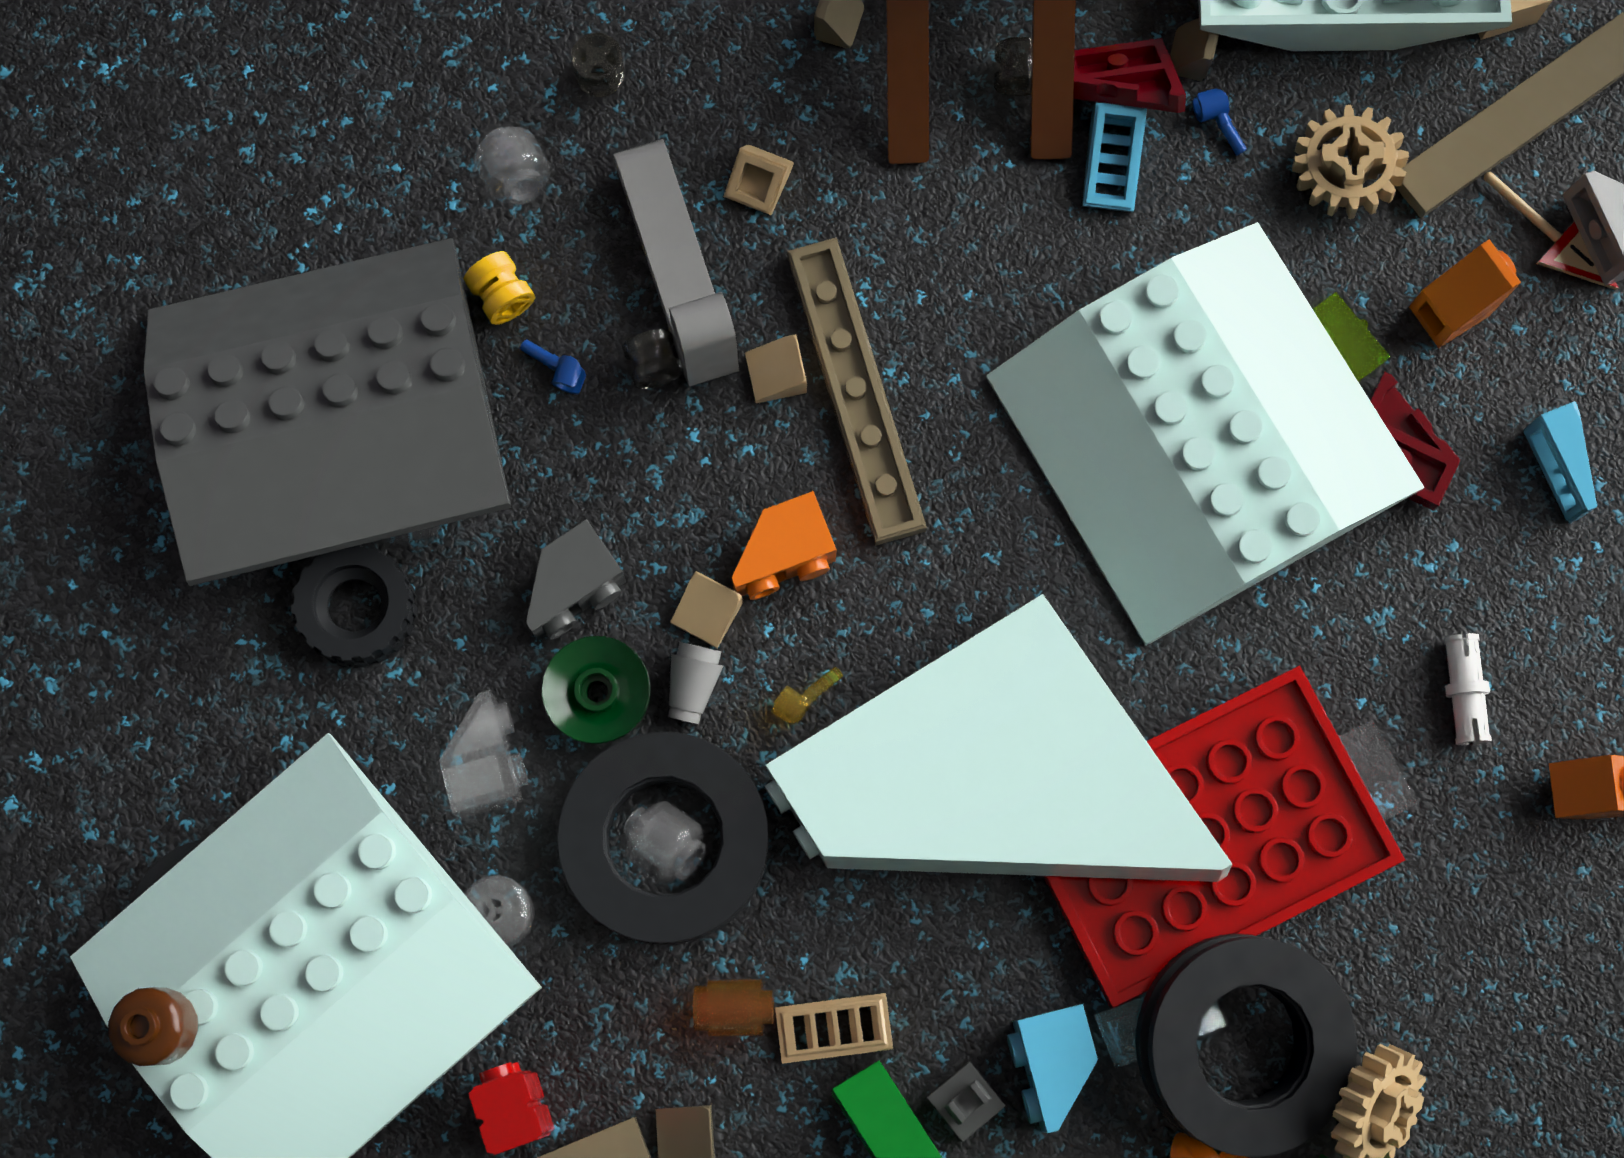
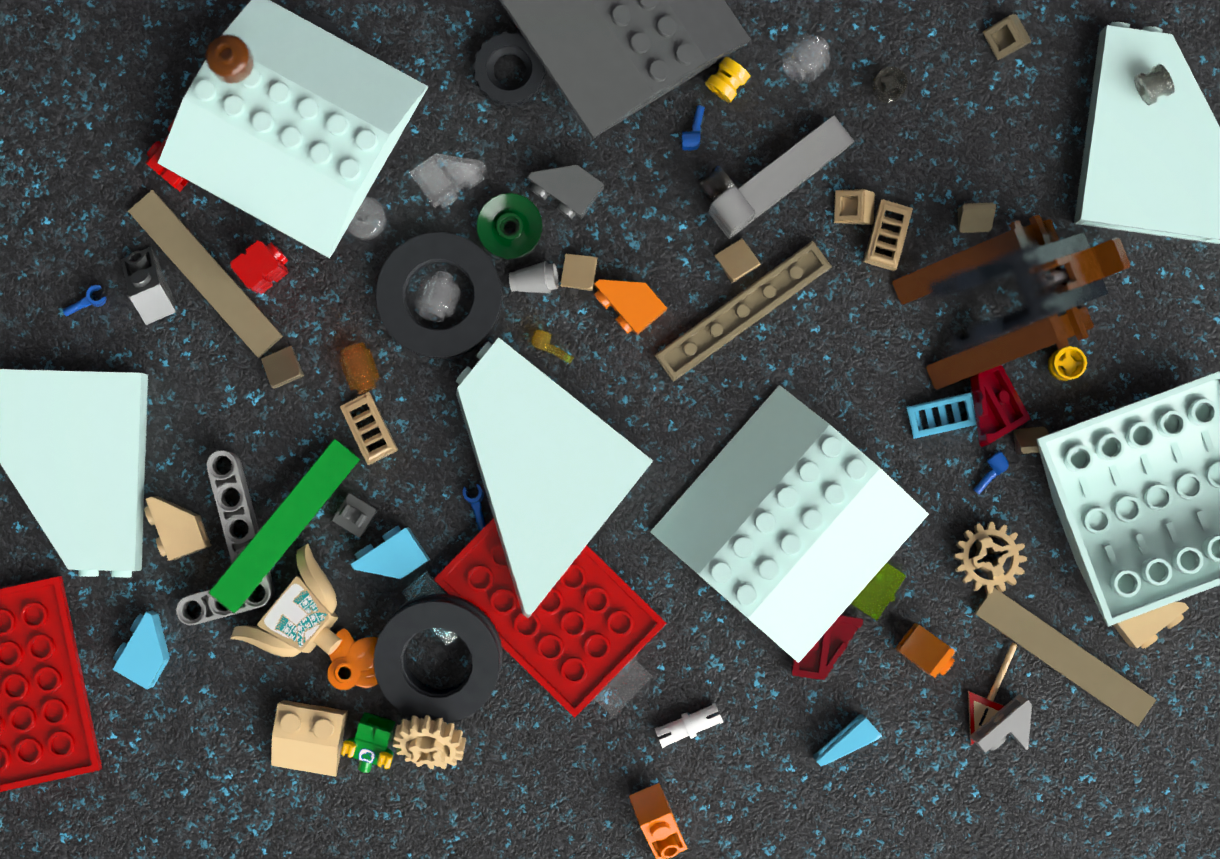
camera: 70 degrees right, 10 degrees up
none -> blue hand [463,484,486,531]
none -> tan slope [863,199,913,271]

